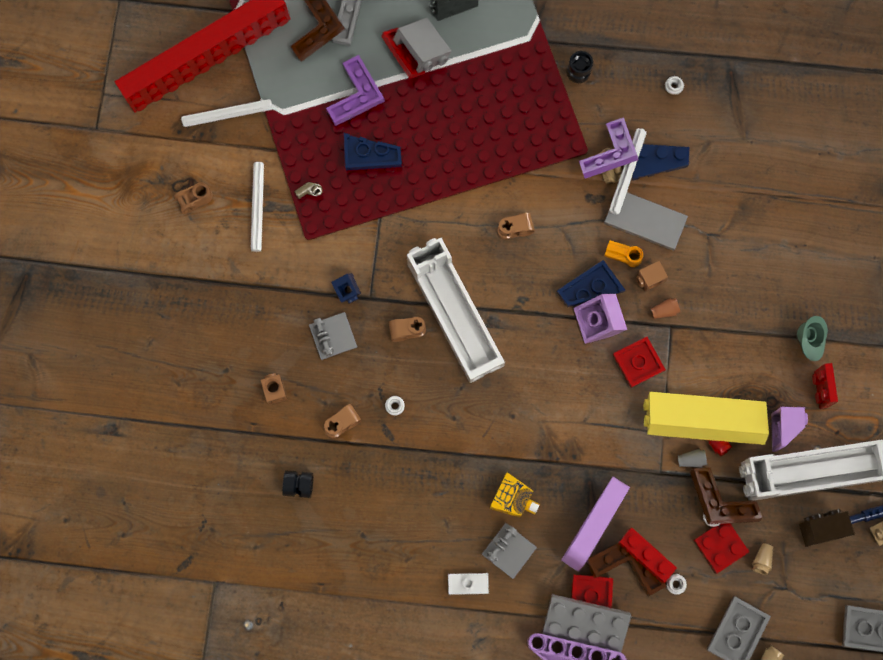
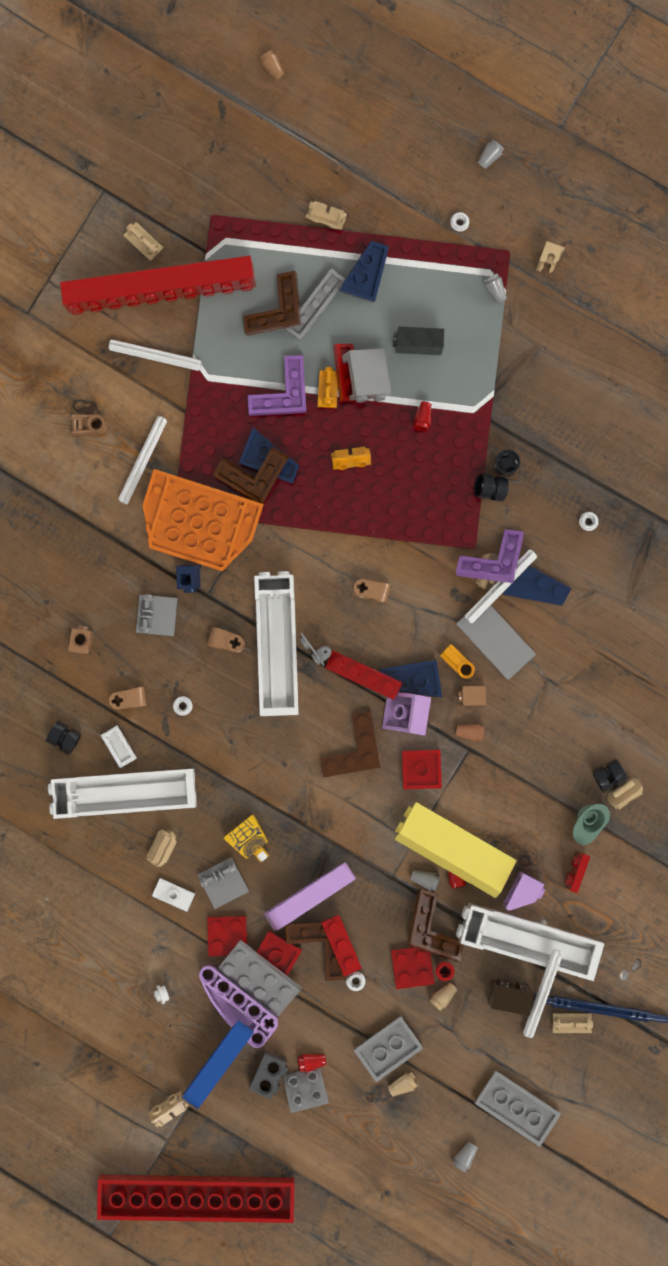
camera: 25 degrees right, 10 degrees up
dark tan arm [294,182,323,199] -> none
none -> white brick [48,768,197,819]
none -> white plate [101,725,137,768]
none -> tan hinge [123,222,164,261]
none -> orange plate [142,469,264,571]
none -> tan piece [146,829,177,867]
none -> red plate [207,916,247,957]
none -> reddish brown plate [213,447,289,504]
none -> light grey hinge [300,633,331,667]
none -> light orange hinge [318,367,338,408]
none -> reddish brown plate [320,711,380,777]
none -> red plate [325,651,403,700]
none -> light orange hinge [331,446,371,470]
none -> red cone [412,401,432,431]
none -> red cone [435,962,455,981]
none -> black wheel [474,473,509,502]
none -> white axle [523,949,563,1038]
none -> black wheel [592,759,628,793]
none -> tan piece [607,778,643,810]

